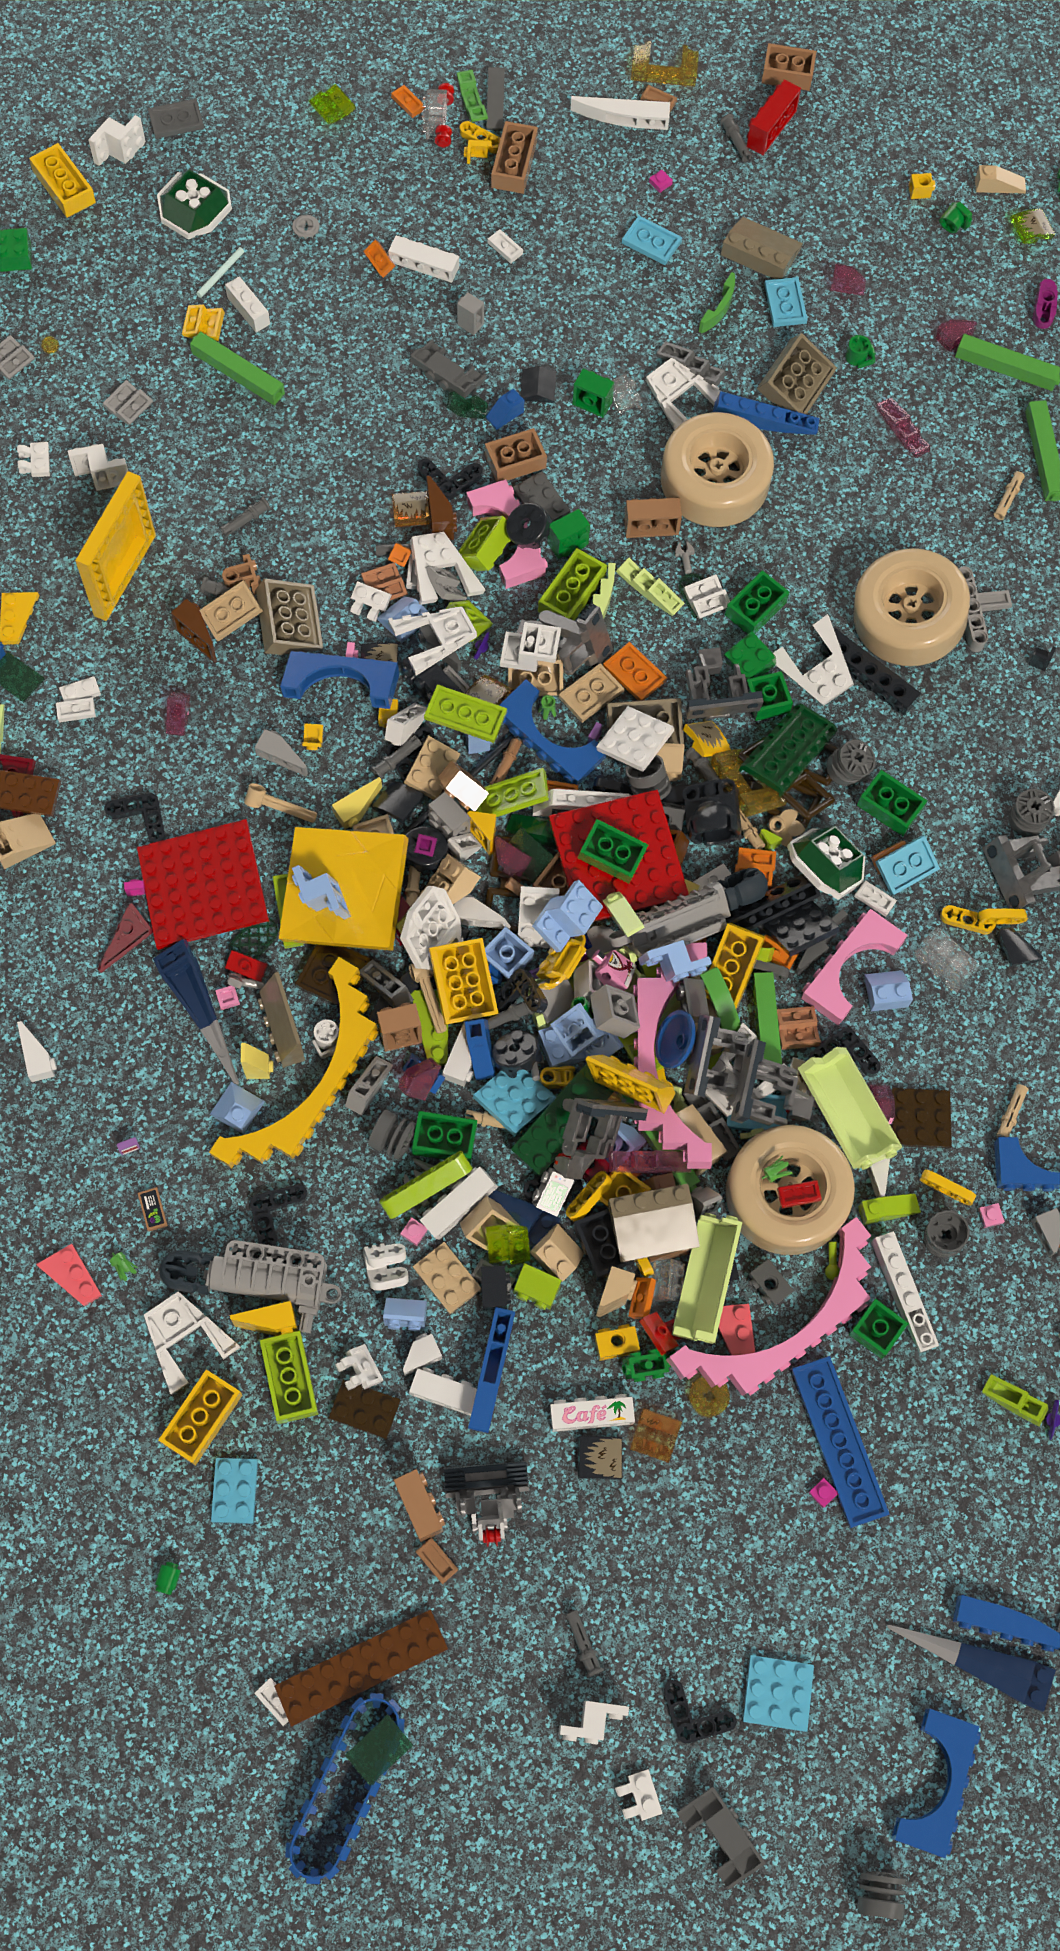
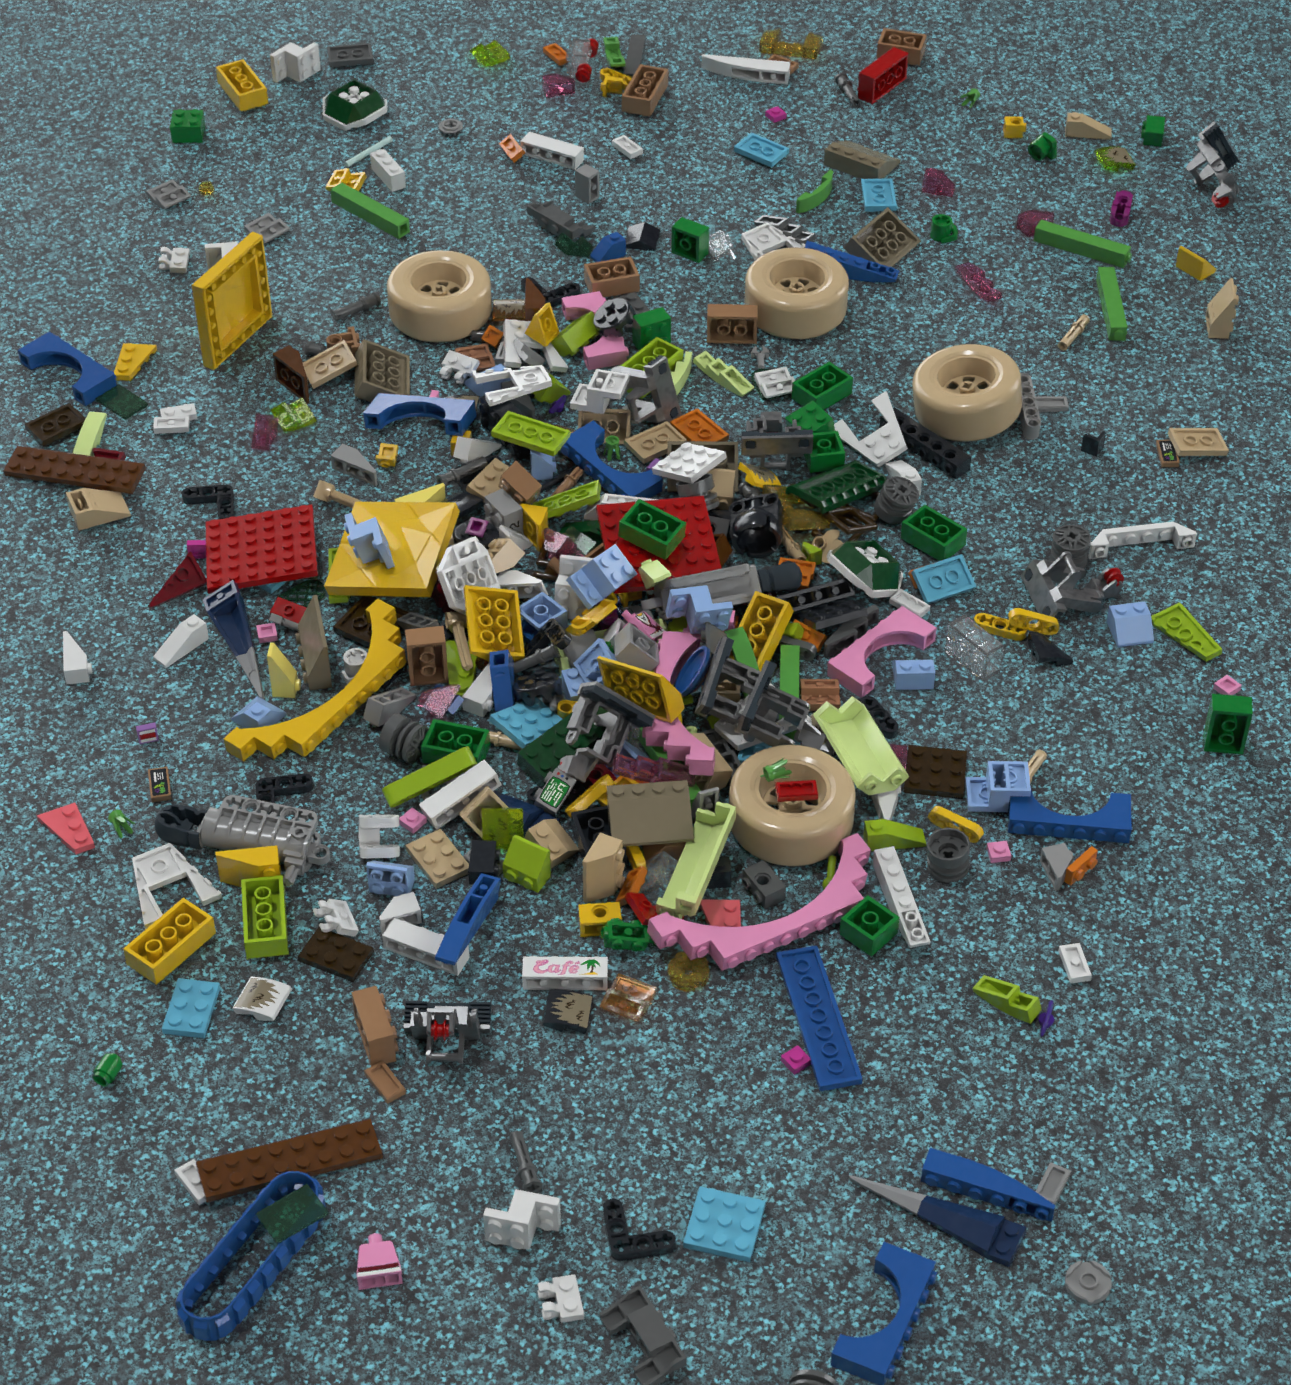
camera: 10 degrees right, 25 degrees down
none -> white slope [153,614,209,668]
none -> slope [232,977,292,1021]
none -> clear neon green slope [270,397,317,432]
none -> bright pink torso [357,1233,403,1290]
none -> tan wheel [387,250,492,343]
none -> yellow slope [524,302,560,347]
none -> clear pink slope [542,73,575,98]
none -> white slope [885,460,922,496]
none -> bright green piece [960,88,980,108]
none -> light blue bracket [965,761,1031,812]

